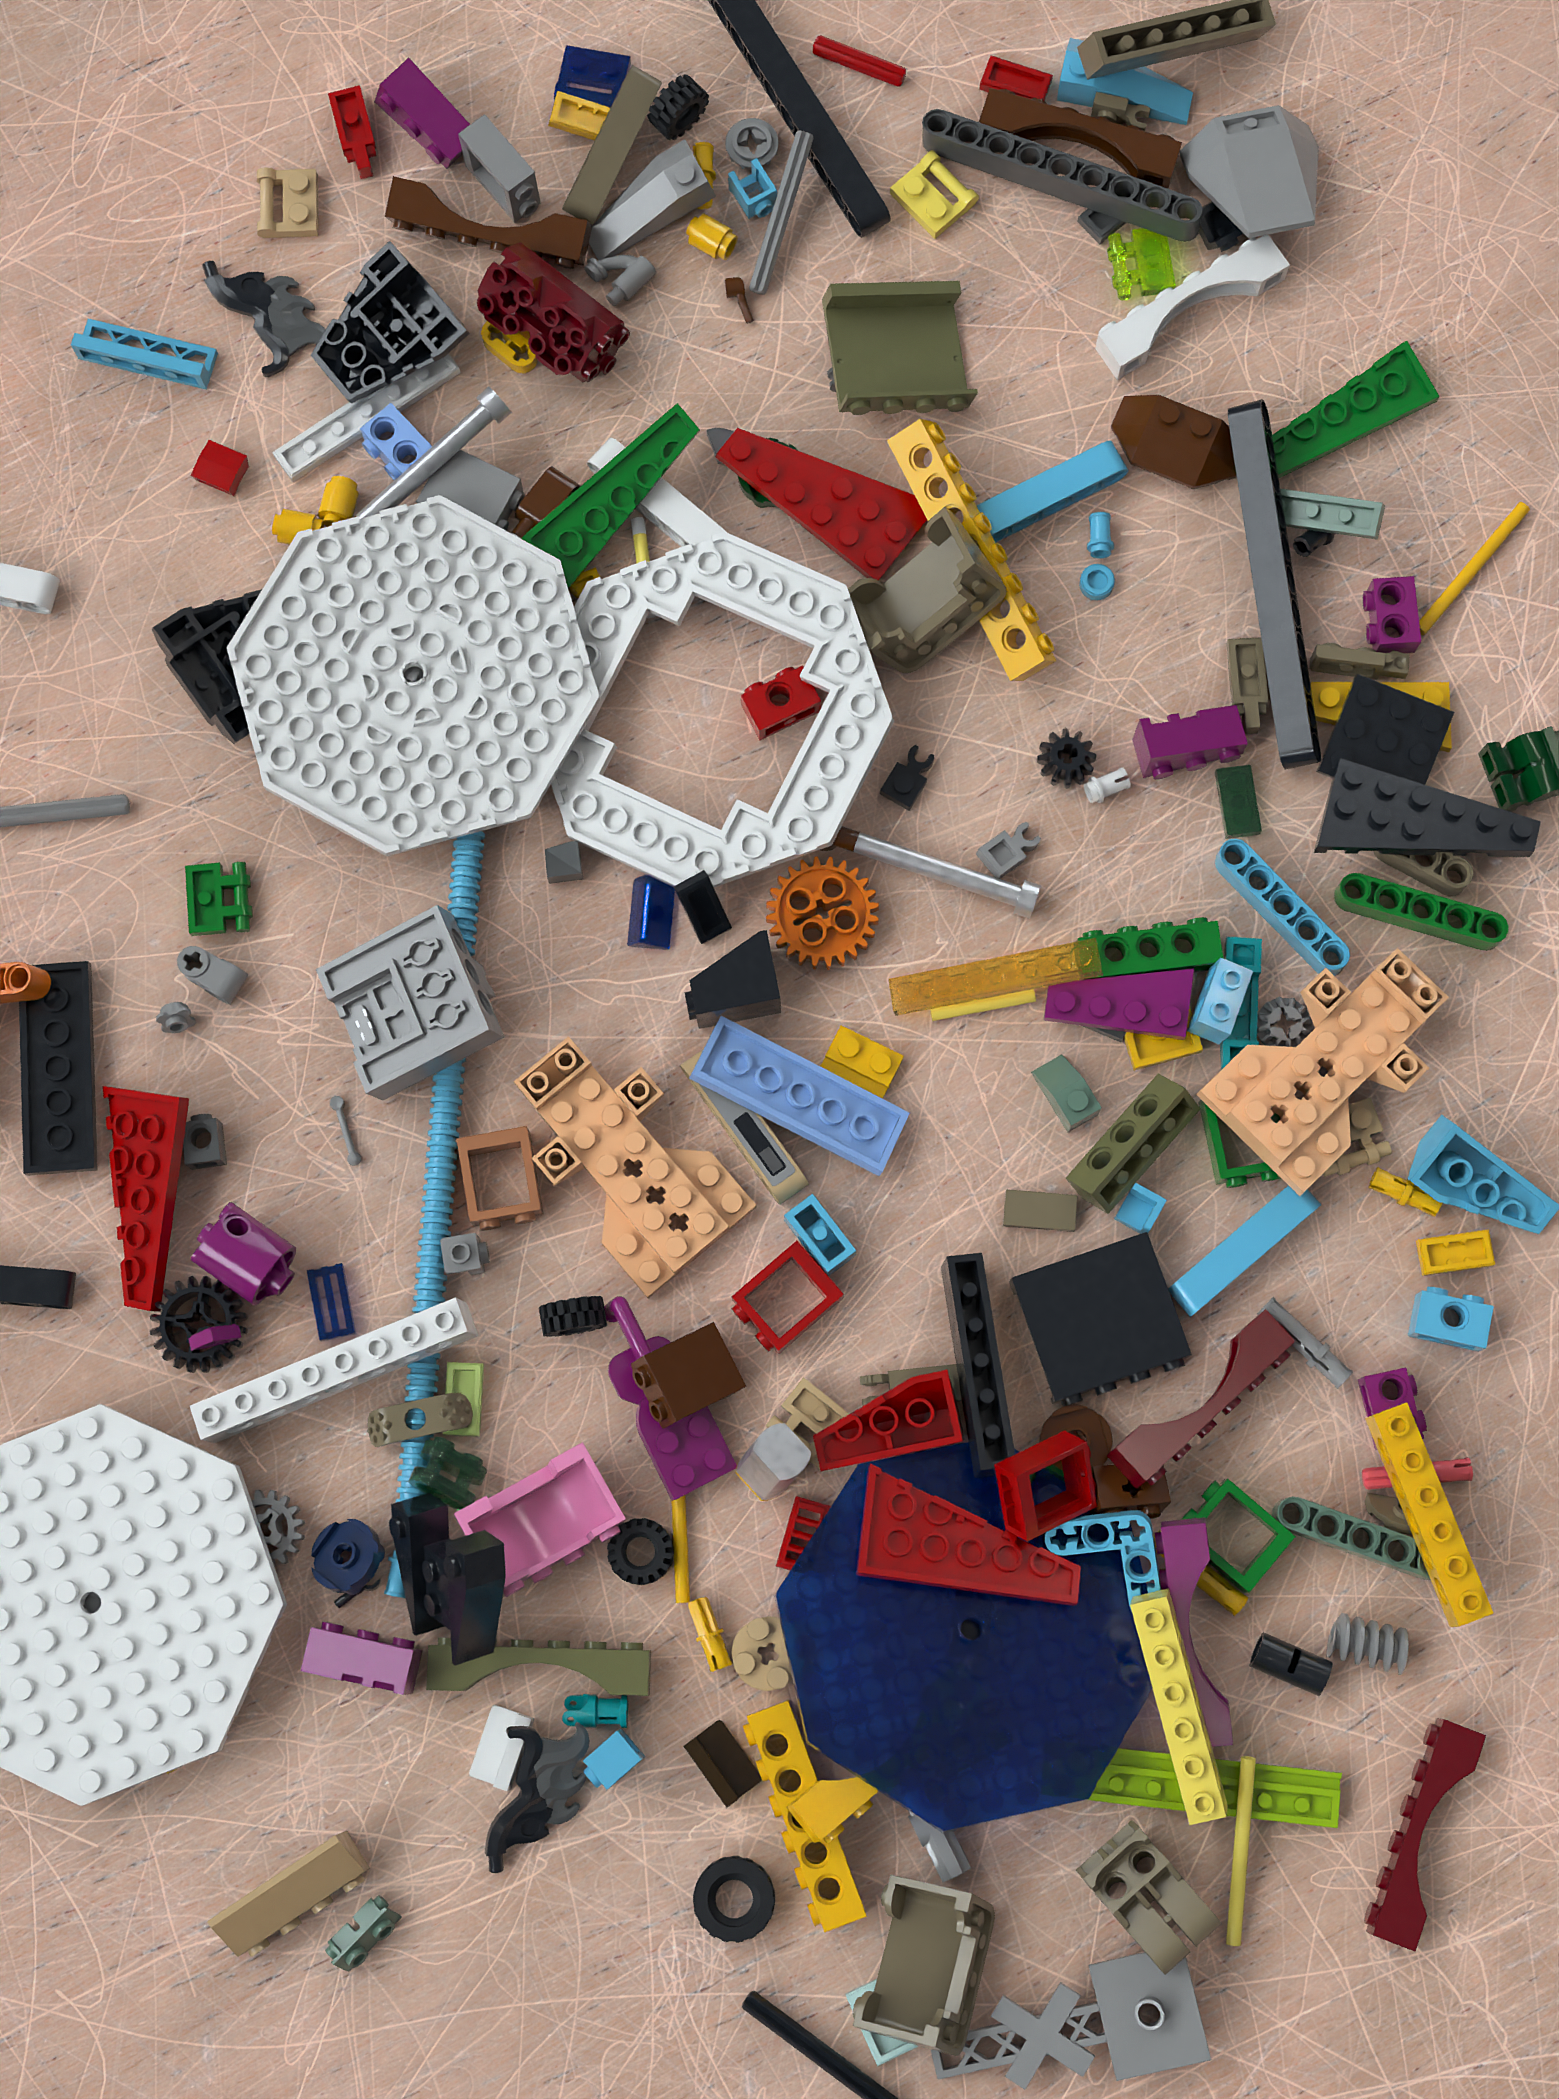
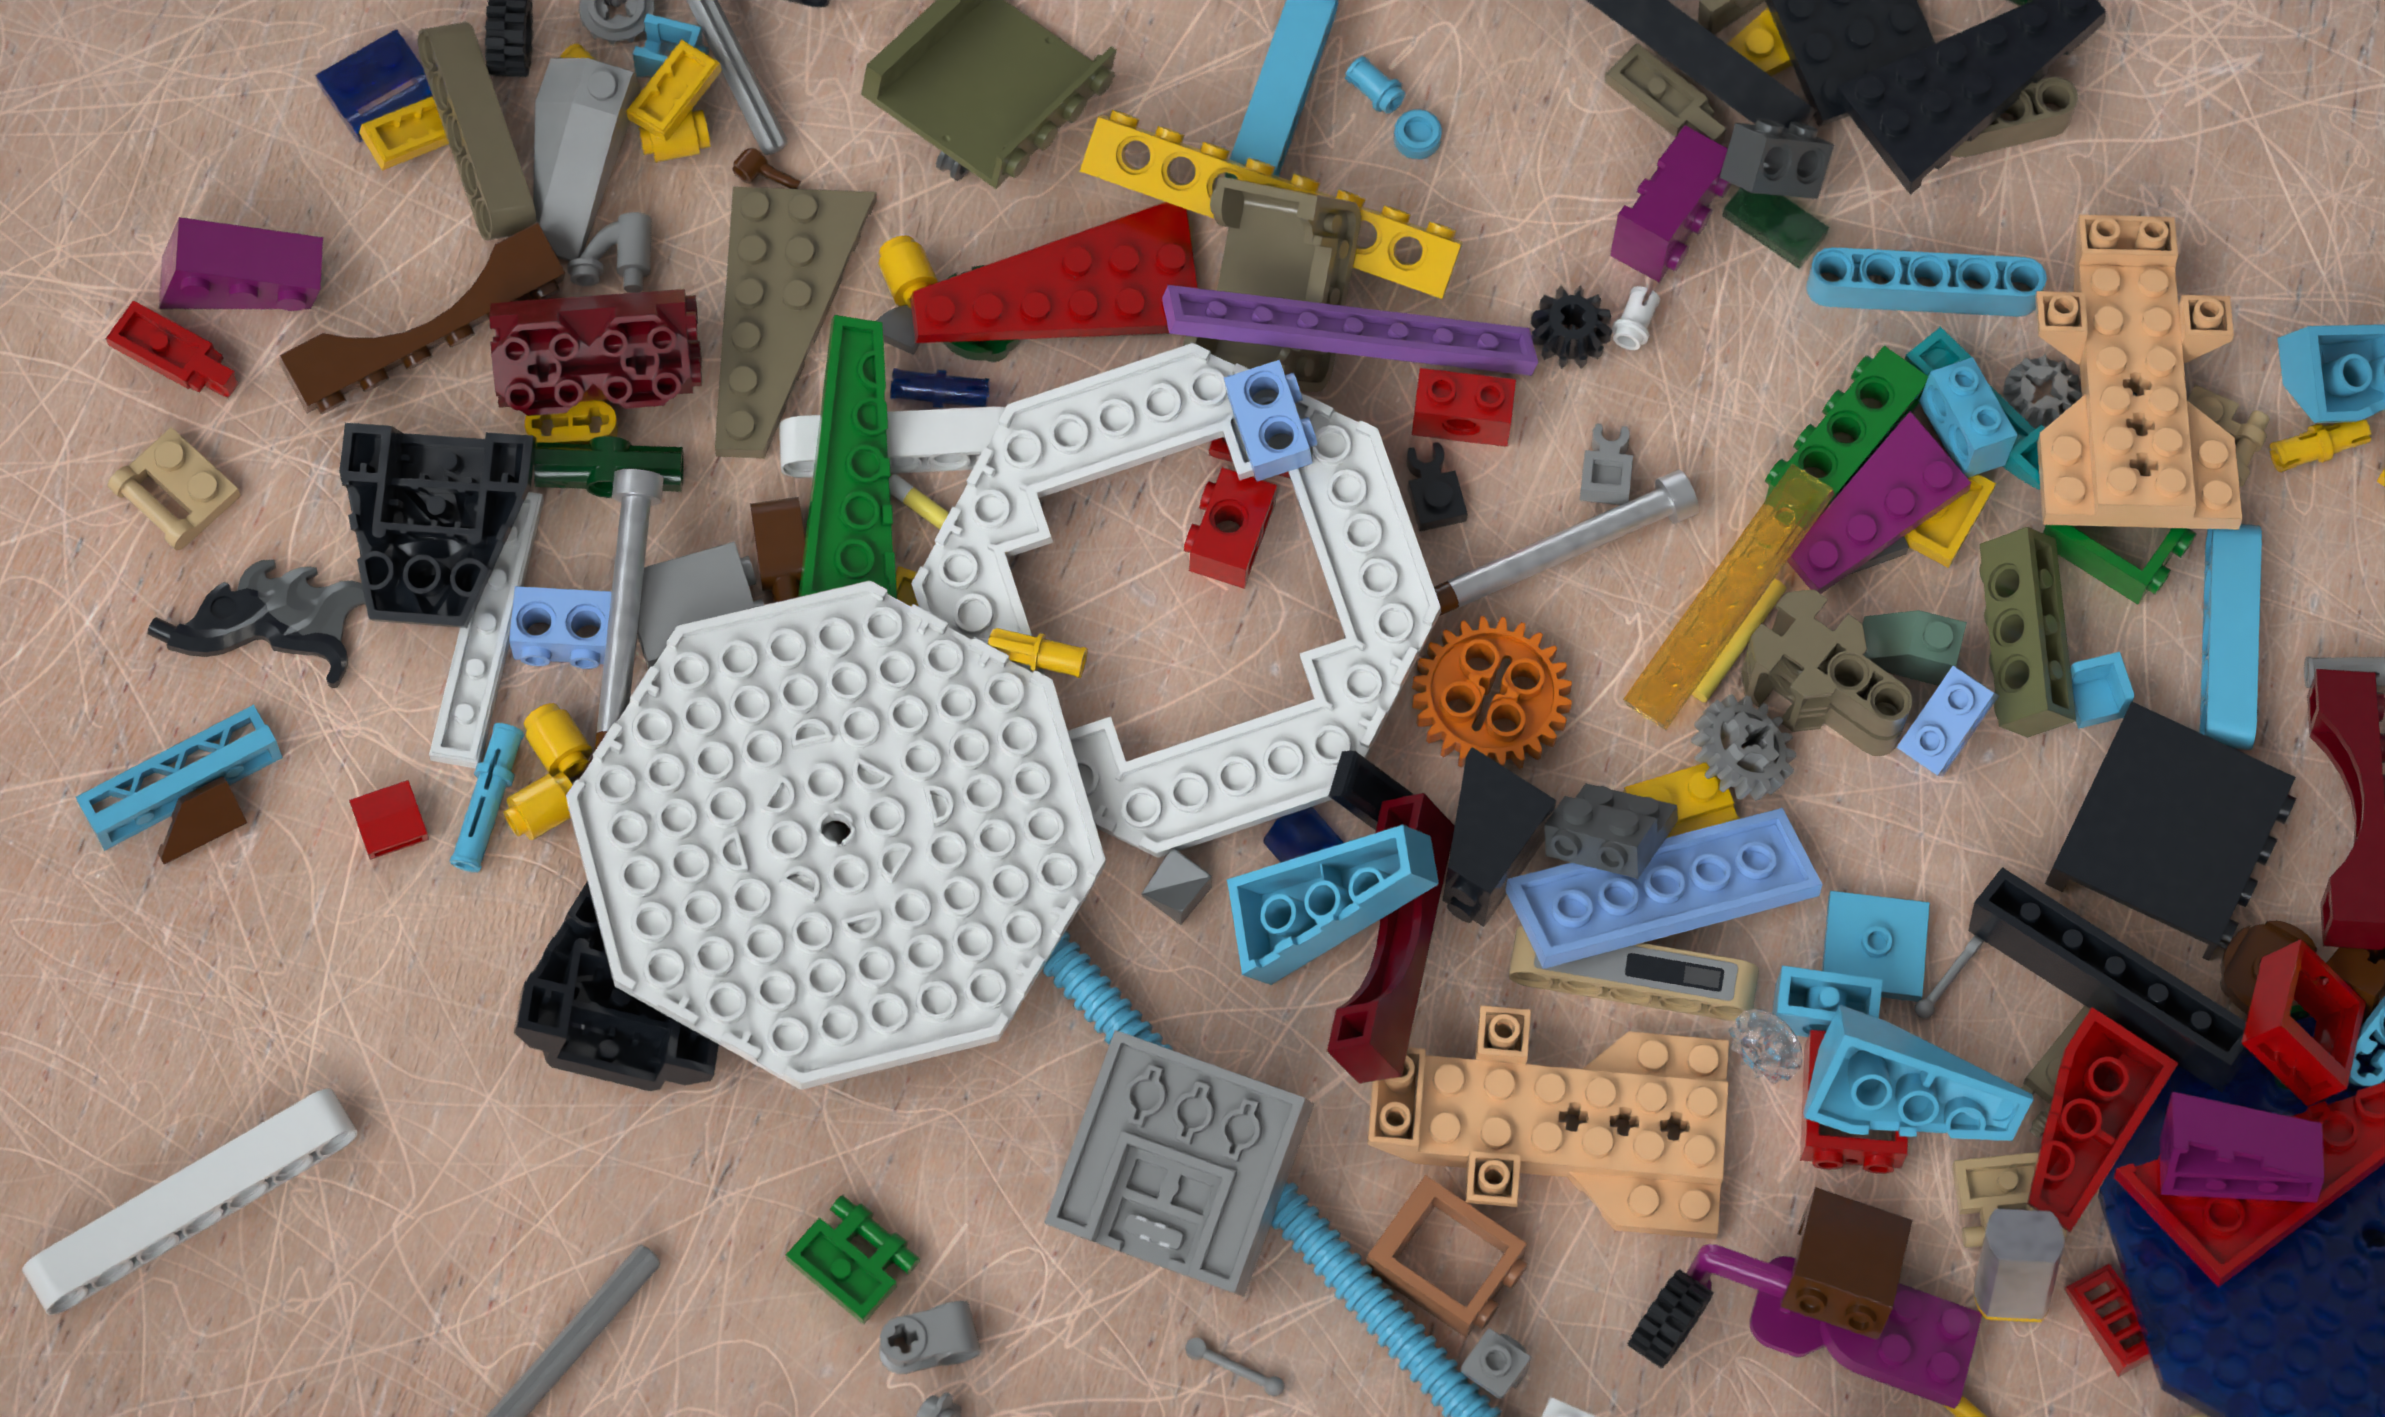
camera: 50 degrees left, 10 degrees down
light grey window [458,114,541,223] -> none
dark tan tile [1003,1189,1077,1232] -> none
green beam [1334,873,1509,951] -> none
none -> reddish brown tile [158,776,247,864]
none -> medium azure pin [449,723,524,873]
none -> dark green piece [534,436,684,498]
none -> yellow plate [625,40,722,142]
none -> dark tan wing [715,187,877,458]
none -> yellow brick [878,235,938,308]
none -> clear blue pin [890,368,990,408]
none -> yellow axle [987,628,1088,678]
none -> medium lavender plate [1162,285,1538,376]
none -> light blue brick [1224,360,1318,482]
none -> medium azure wedge [1227,825,1439,985]
none -> dark red arch [1327,793,1455,1084]
none -> red brick [1411,368,1516,447]
none -> dark grey plate [1544,783,1678,879]
none -> light grey gear [1691,694,1796,801]
none -> dark grey brick [1720,118,1834,199]
none -> clear gear [1728,1009,1803,1084]
none -> dark tan connector [1741,589,1912,756]
none -> medium azure wedge [1803,1005,2033,1141]
none -> medium azure plate [1822,891,1930,1002]
none -> light blue brick [1896,666,1999,777]
none -> light grey hinge [1915,935,1984,1019]
none -> magenta wedge [2160,1092,2324,1202]

